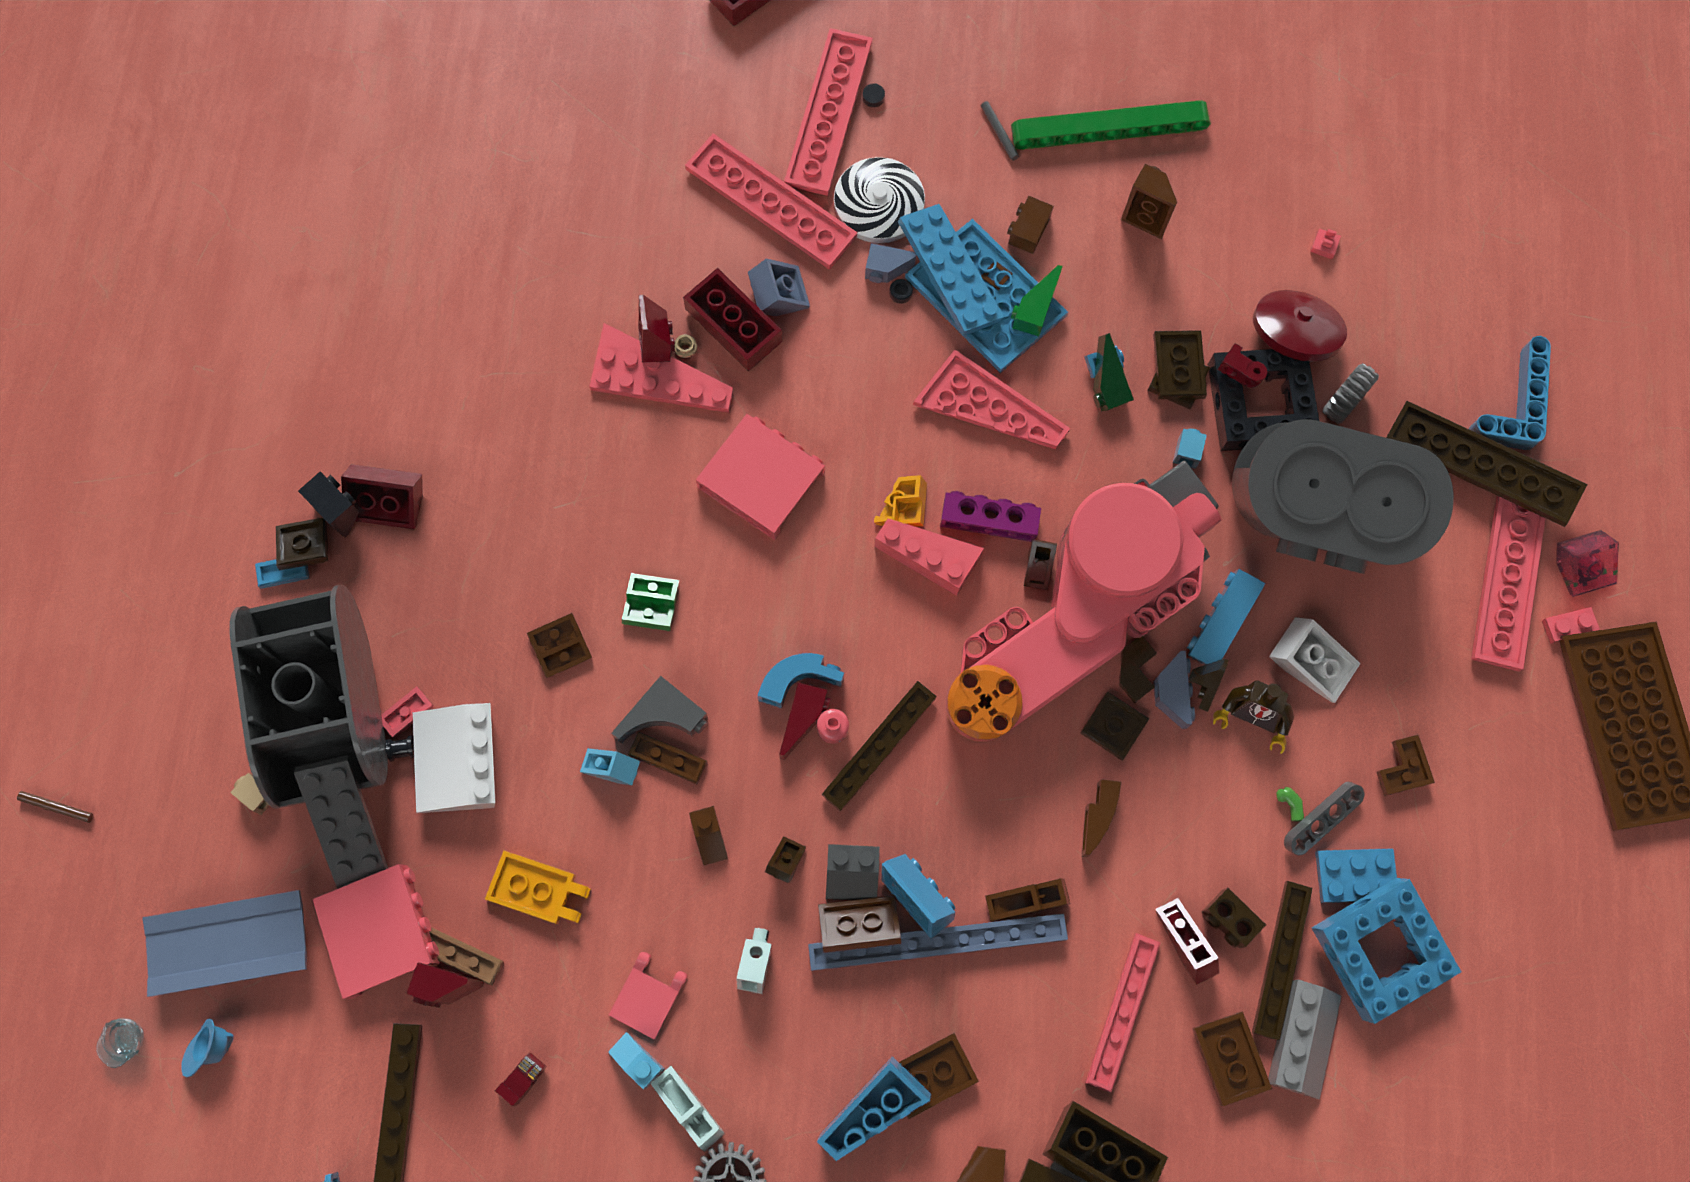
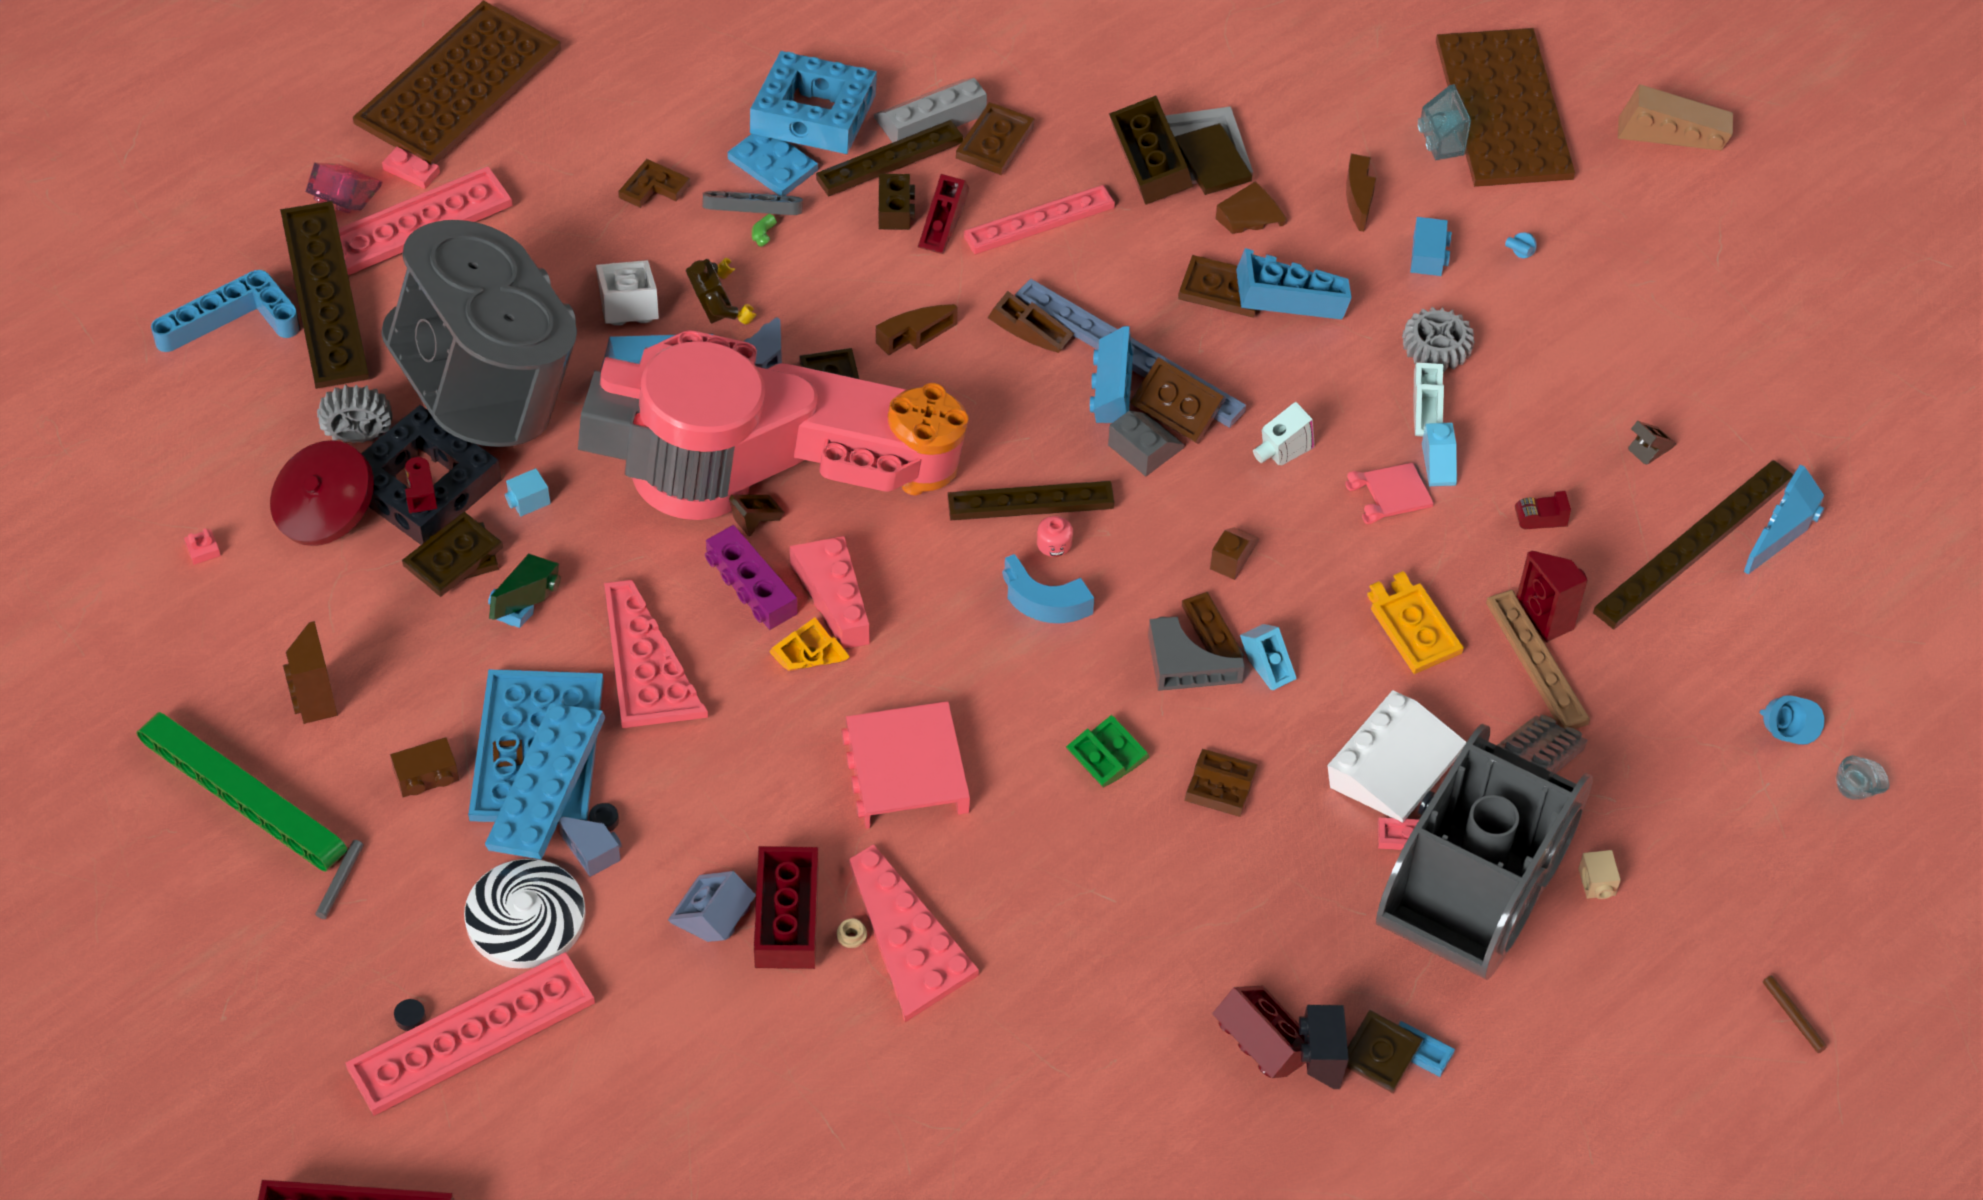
camera: 135 degrees left, 20 degrees down
sand blue hinge [142,890,307,997] -> none
coral panel [312,864,439,999] -> none
dark red slope [638,295,675,363] -> none
coral plate [685,133,857,270] -> none
dark brown slope [765,836,806,883] -> none
dark red slope [779,683,831,760] -> none
green slope [1011,265,1063,337] -> none
dark brown slope [1189,659,1229,712] -> none

